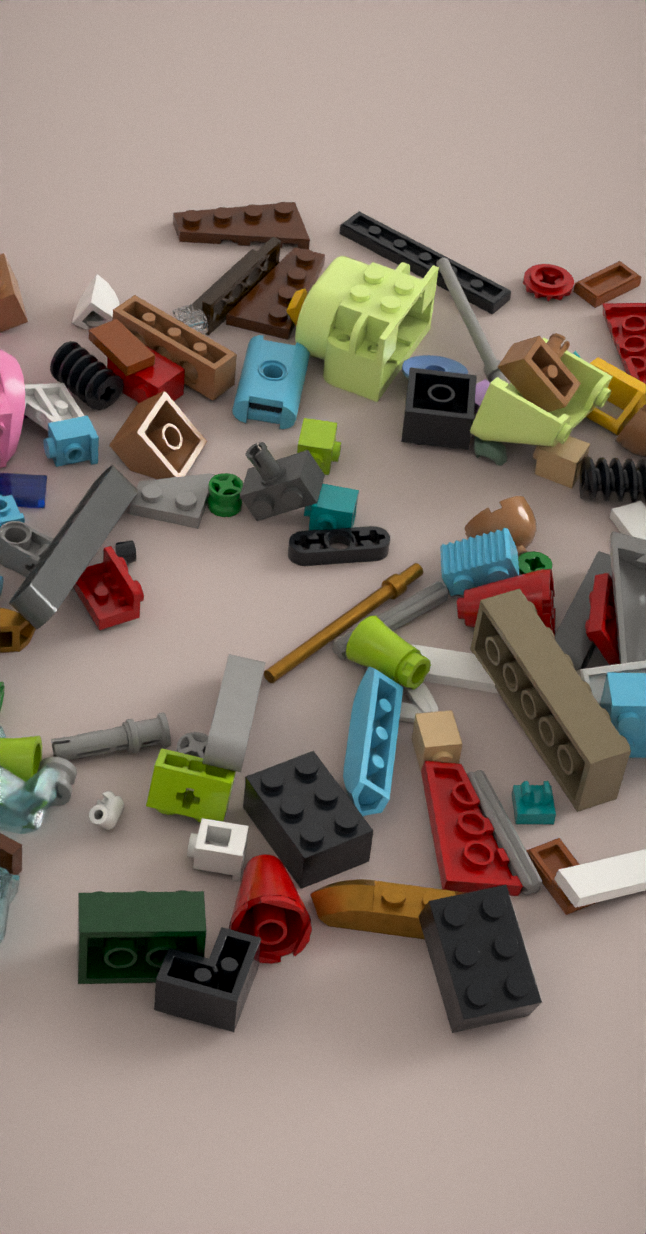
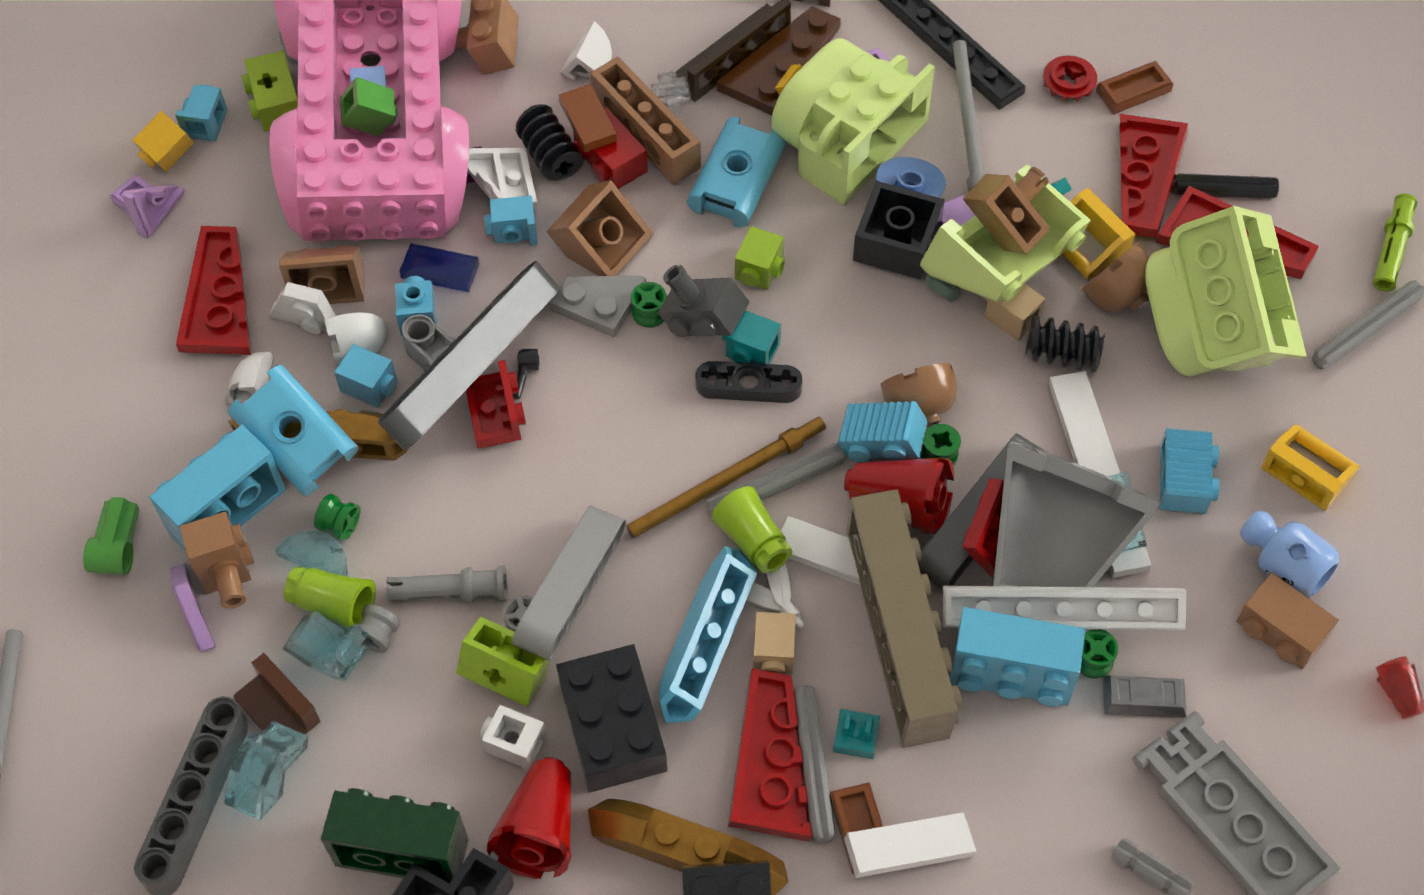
camera: 20 degrees right, 15 degrees up
white arm [89,791,125,830] -> none

